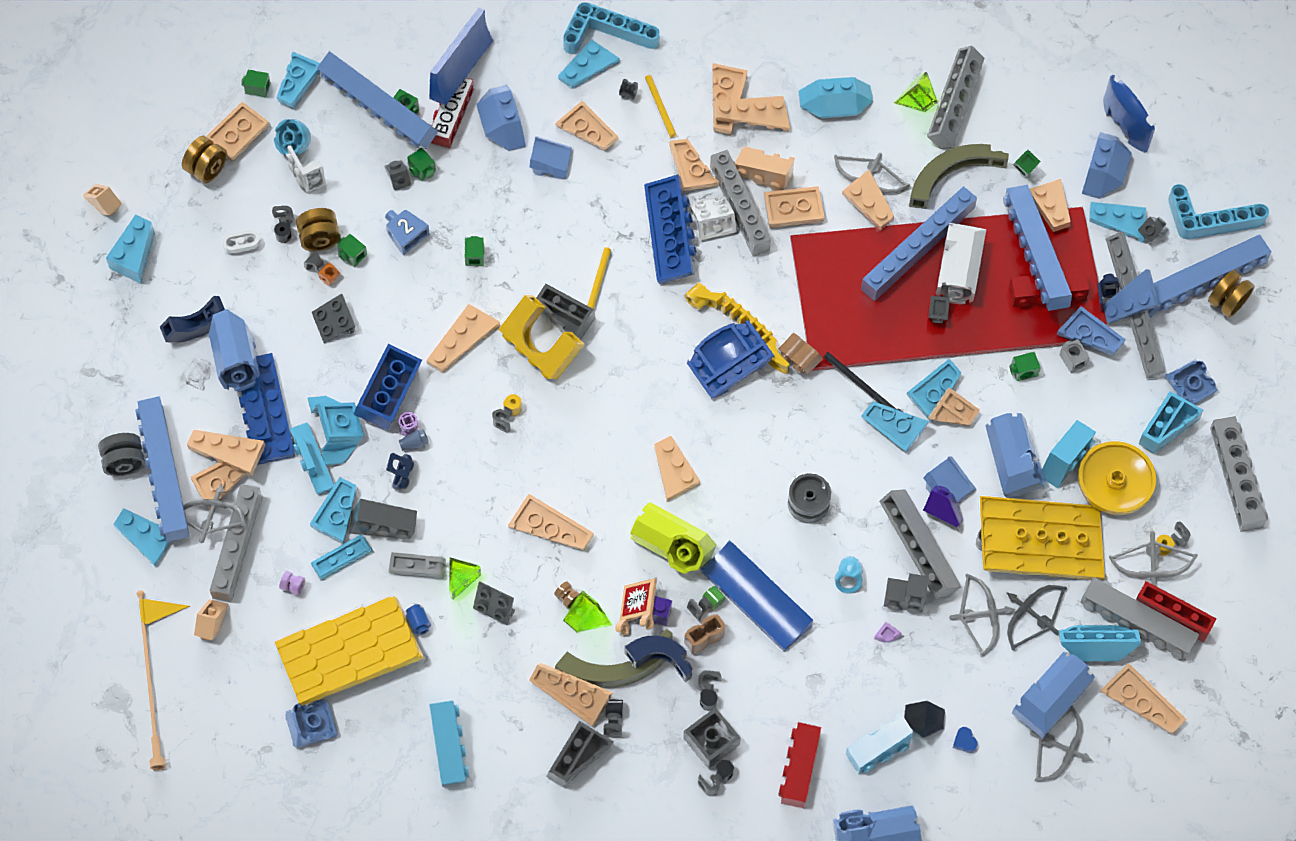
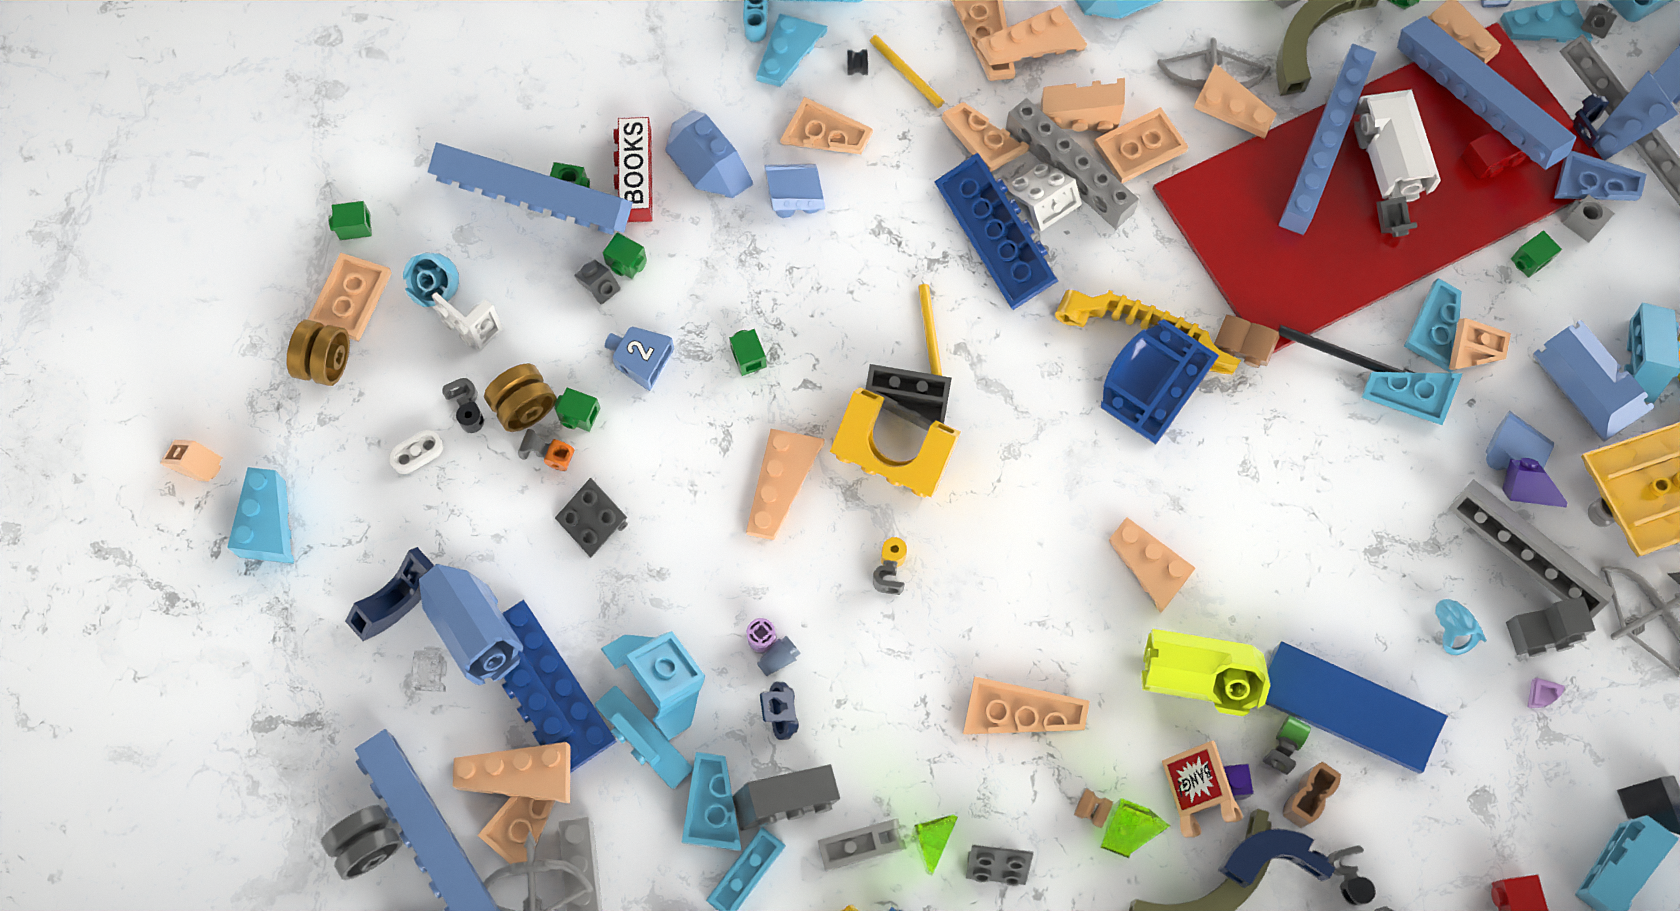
camera: 20 degrees left, 5 degrees up
medium azure wing [277,51,320,108] -> none
blue brick [354,343,422,431] -> none
blue arch [429,8,493,105] -> none
dark grey wheel [787,473,831,523] -> none

